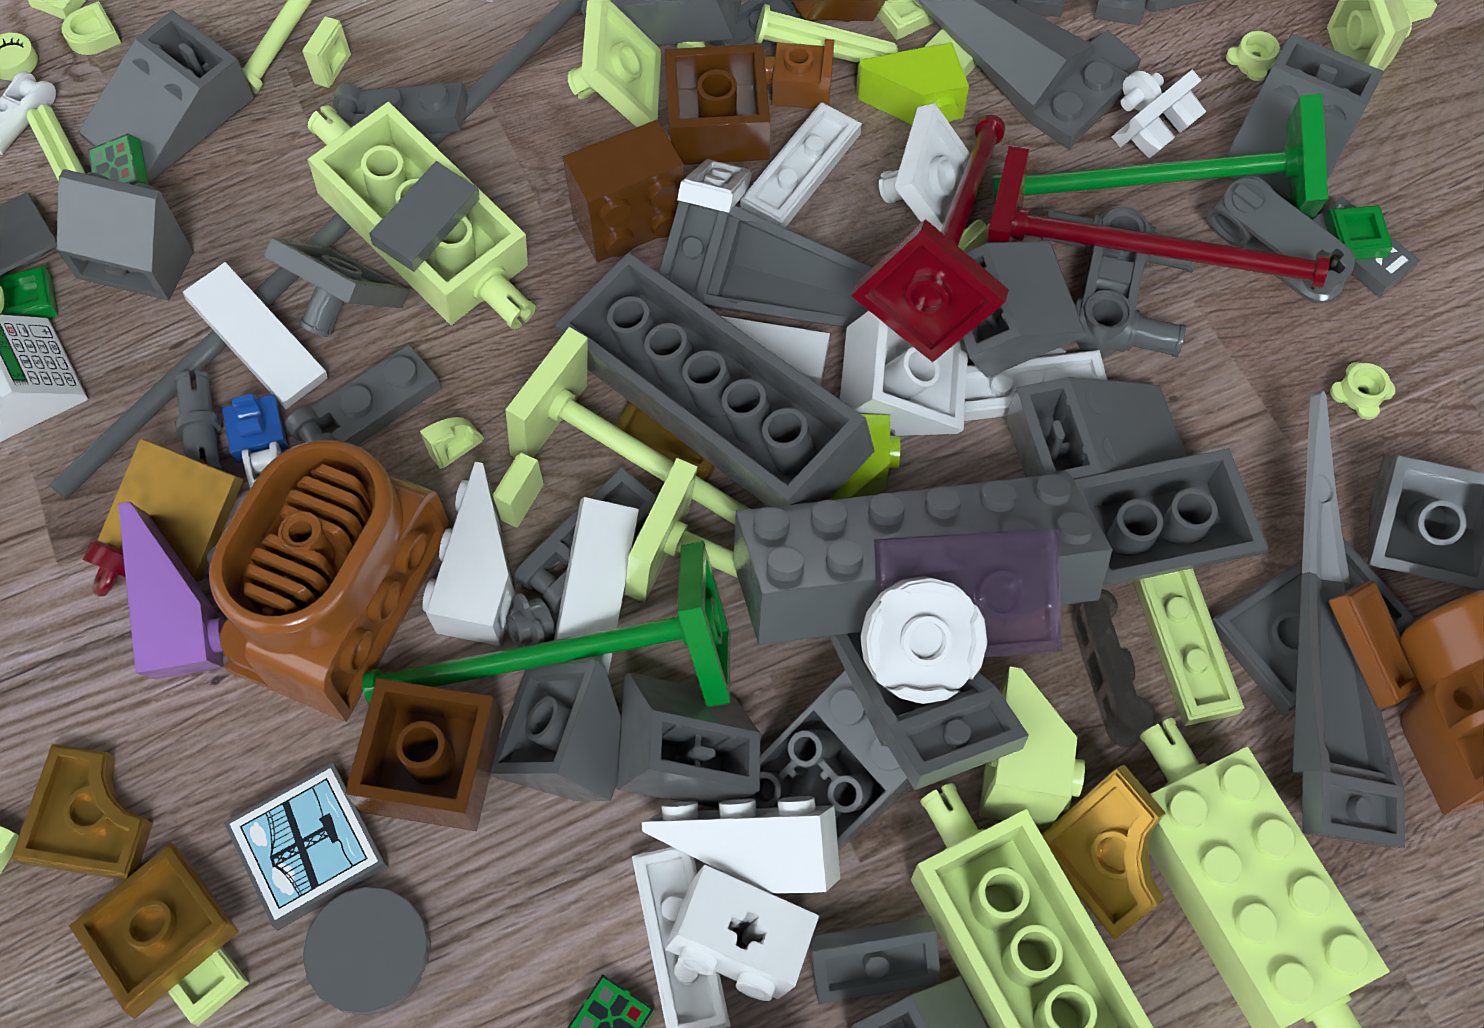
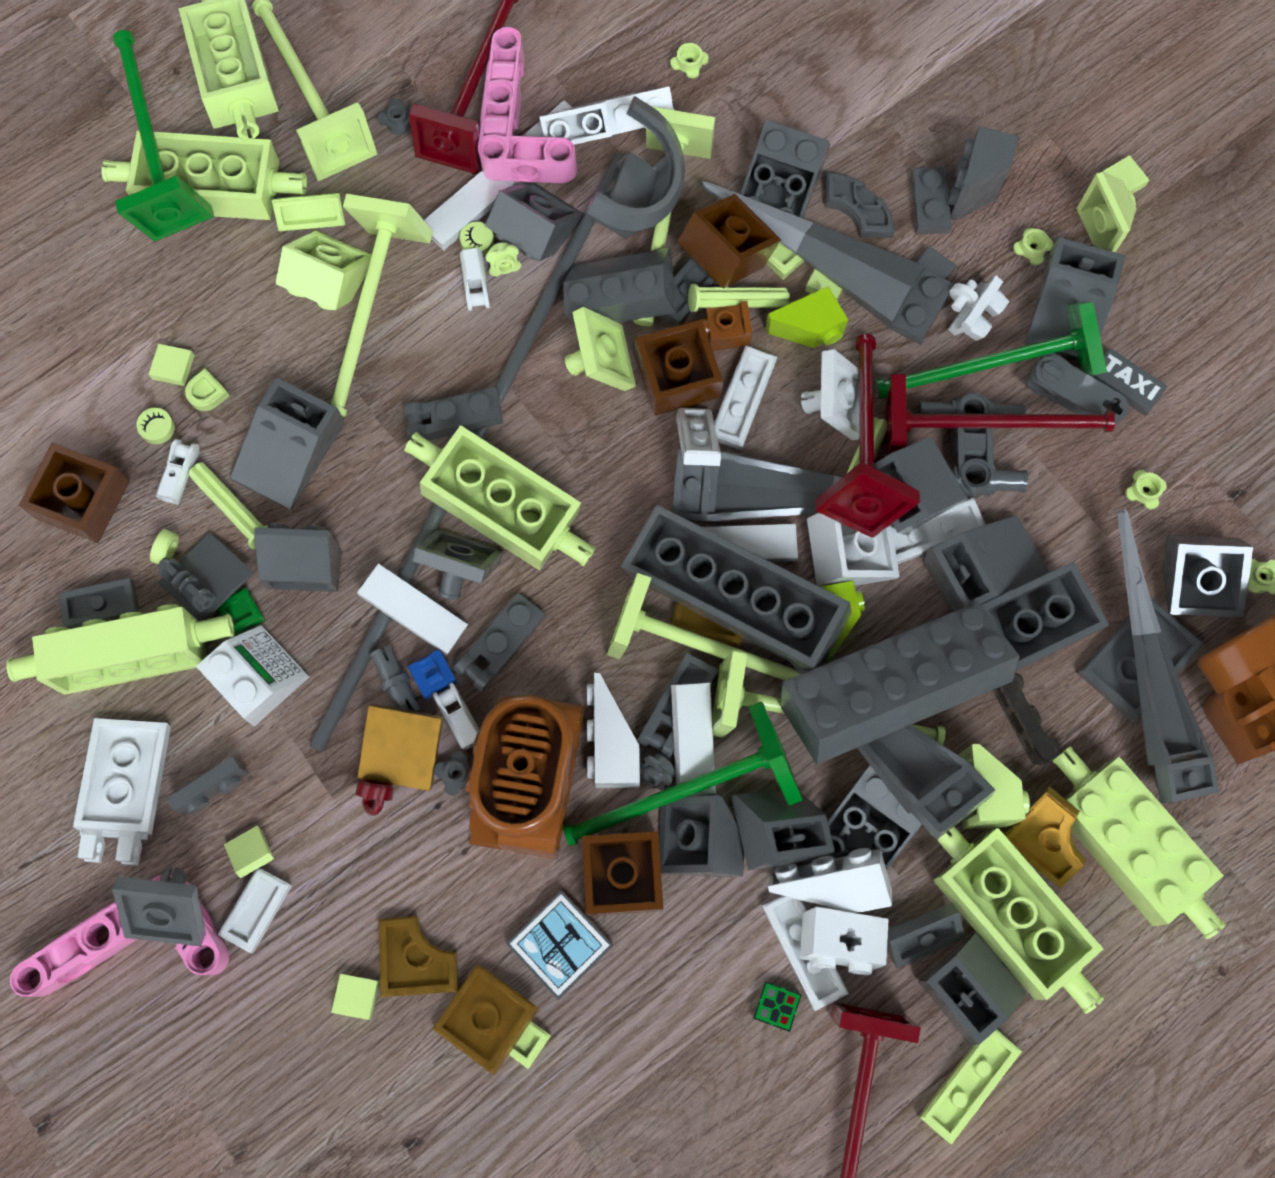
camera: 15 degrees left, 10 degrees up
green tile [88,133,148,185] -> none
medium lavender slope [118,502,225,679] -> none
yellowish green tile [302,16,351,88] -> none
dark grey tile [303,887,431,1016] -> none
dark grey tile [369,161,480,272] -> none
yellowish green tile [420,417,484,469] -> none
yellowish green tile [493,453,544,528] -> none
reddish brown brick [562,120,684,263] -> none
white tile [860,576,987,704] -> none
clear purple tile [874,528,1062,657] -> none
yellowish green tile [1133,569,1244,726] -> none
green tile [1324,205,1393,261] -> none
dark orange tile [1328,579,1421,709] -> none

